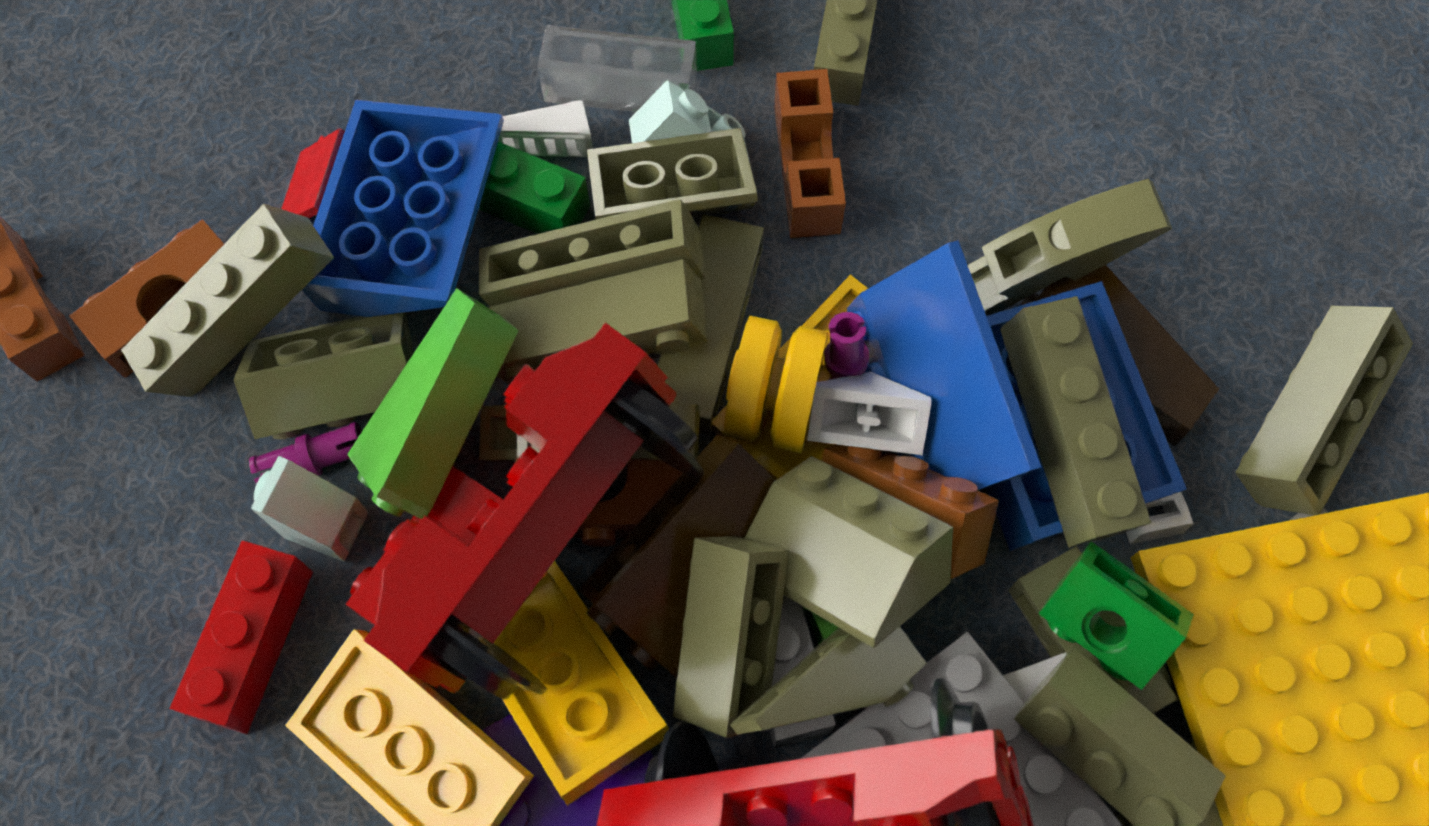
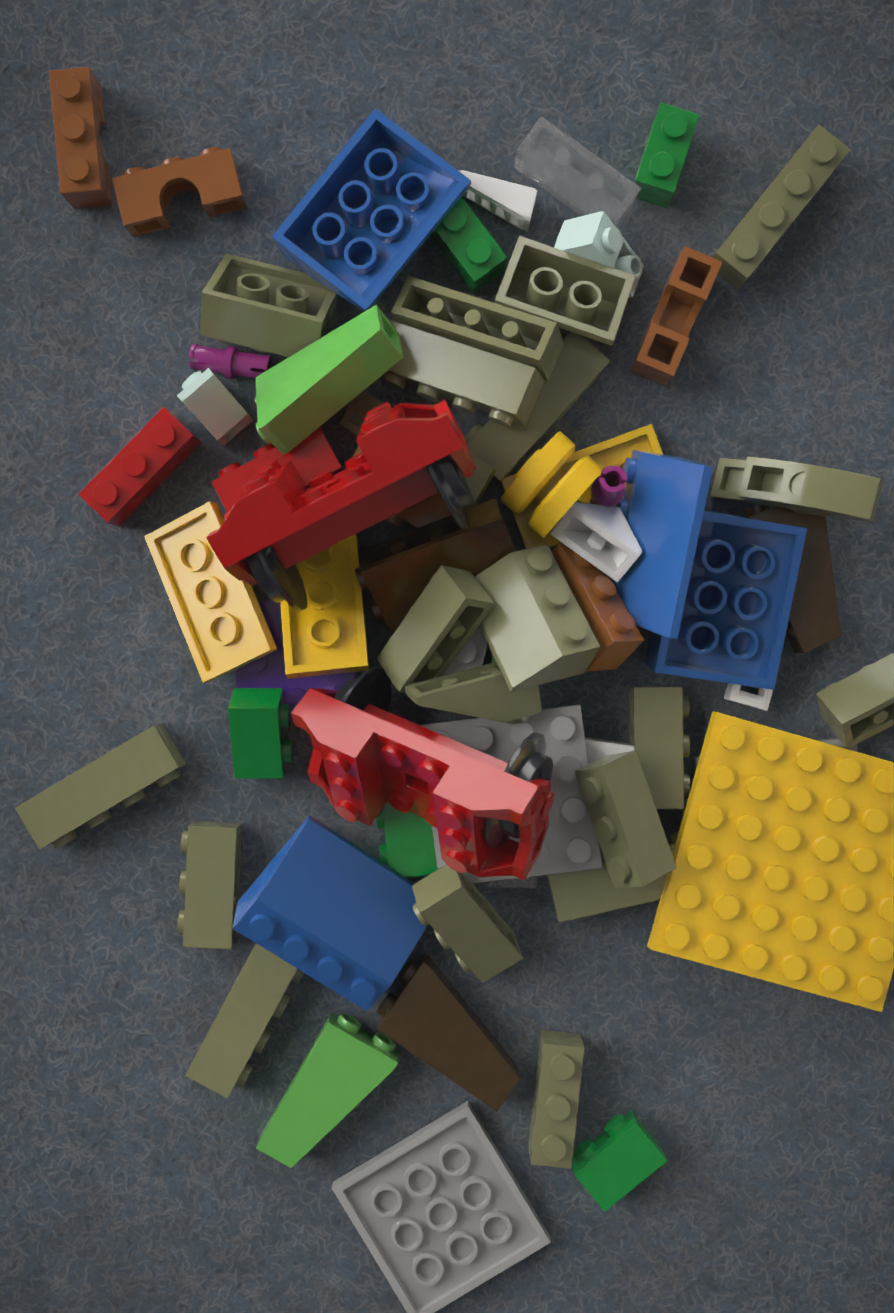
camera: 30 degrees right, 20 degrees up
olive brick [121,204,334,397] -> none
piece [281,128,345,218] -> none
olive brick [1000,296,1151,548] -> none
green brick [1039,541,1194,690] -> none

